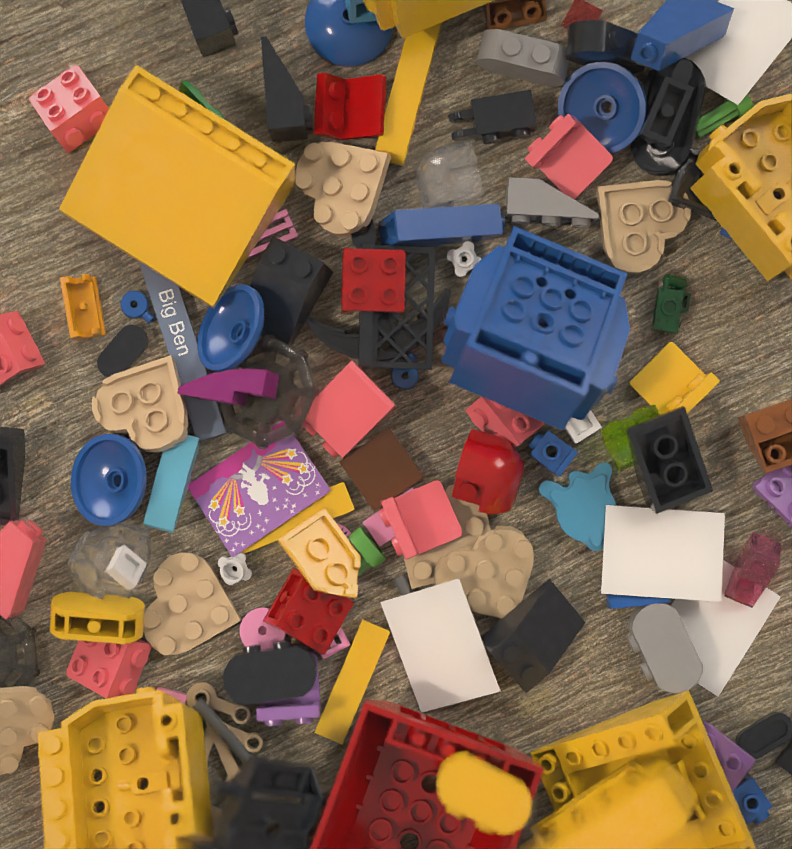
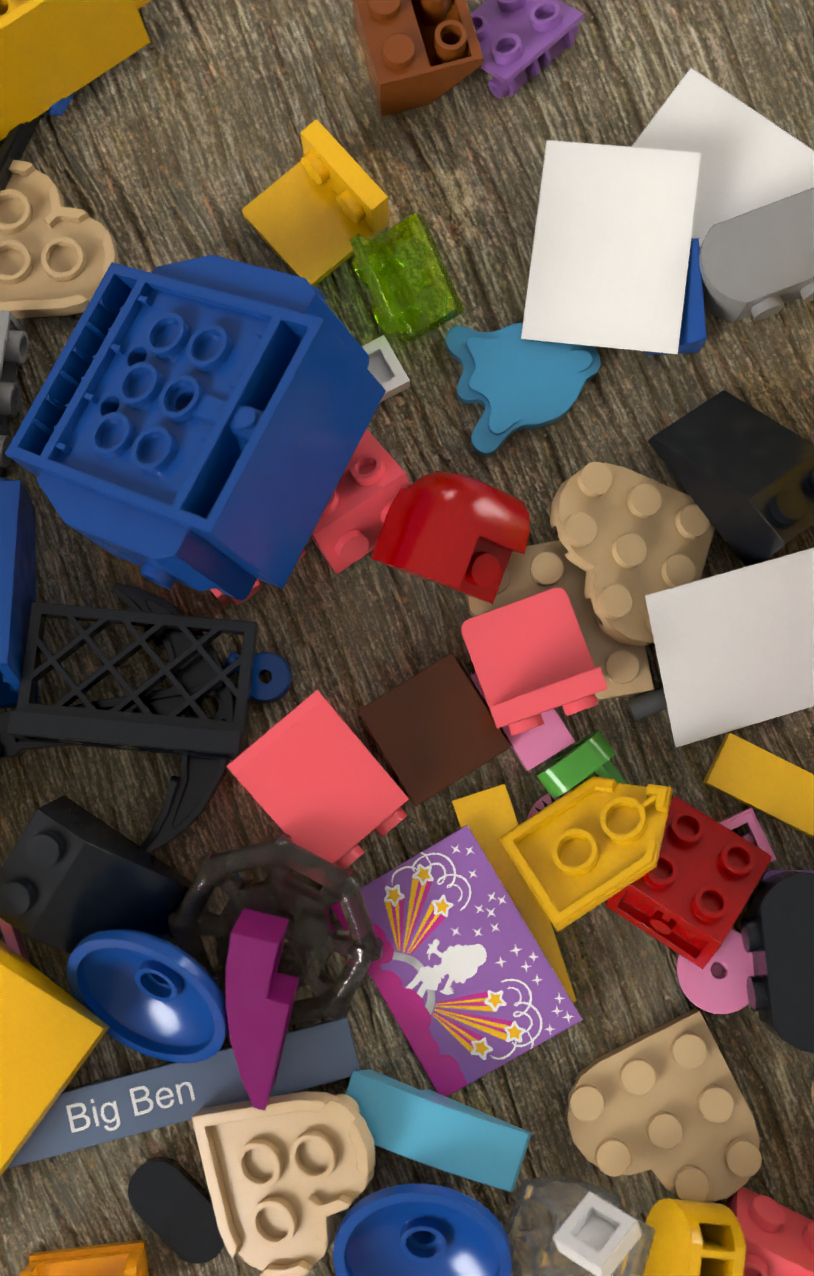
camera: 85 degrees left, 5 degrees down
blue piece [121,291,155,324] -> none
white plate [218,552,252,585] -> none
red bracket [341,248,406,315] -> none
white plate [447,241,481,277] -> none
blue brick [528,430,578,477] -> none
black slope [626,406,713,514] -> none
dark green piece [651,274,691,334] -> none
clear pink slope [724,532,781,608] -> none

